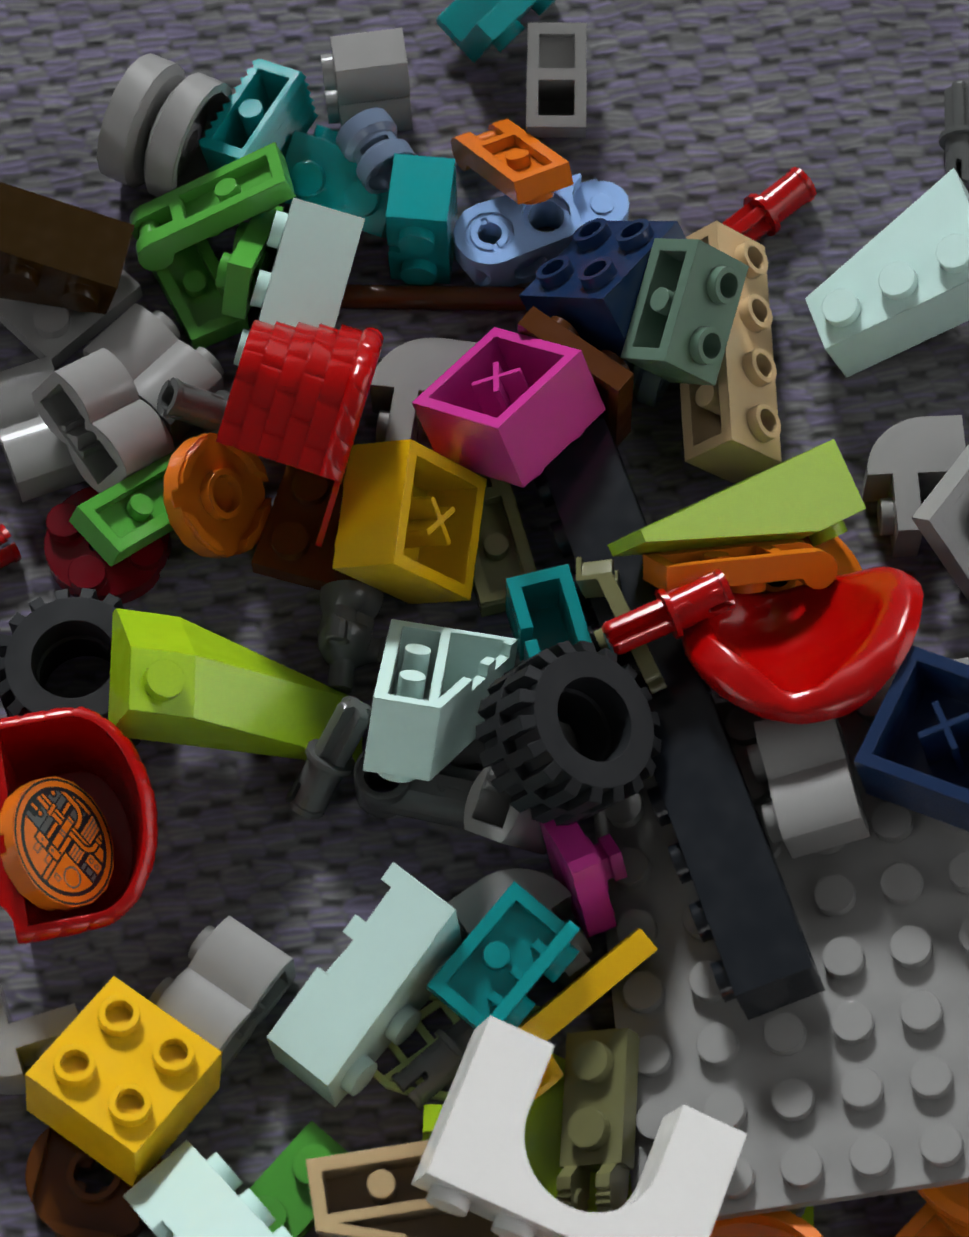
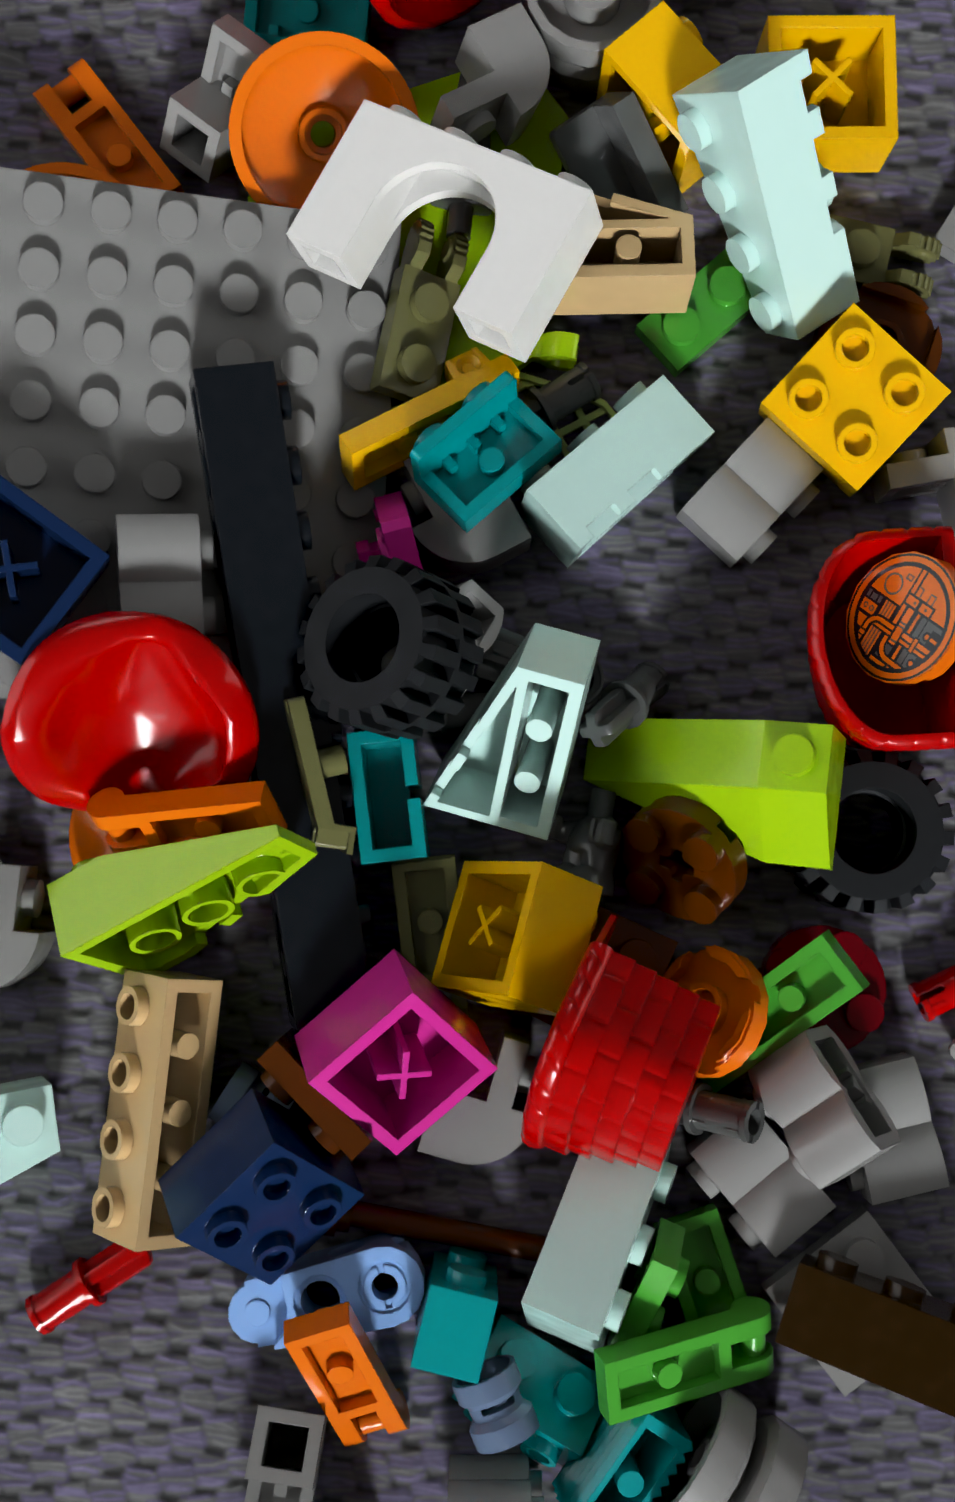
camera: 175 degrees left, 20 degrees up
red axle [602,569,736,655] -> none
sand green brick [620,238,749,386] -> none
none -> reddish brown plate [620,796,748,925]

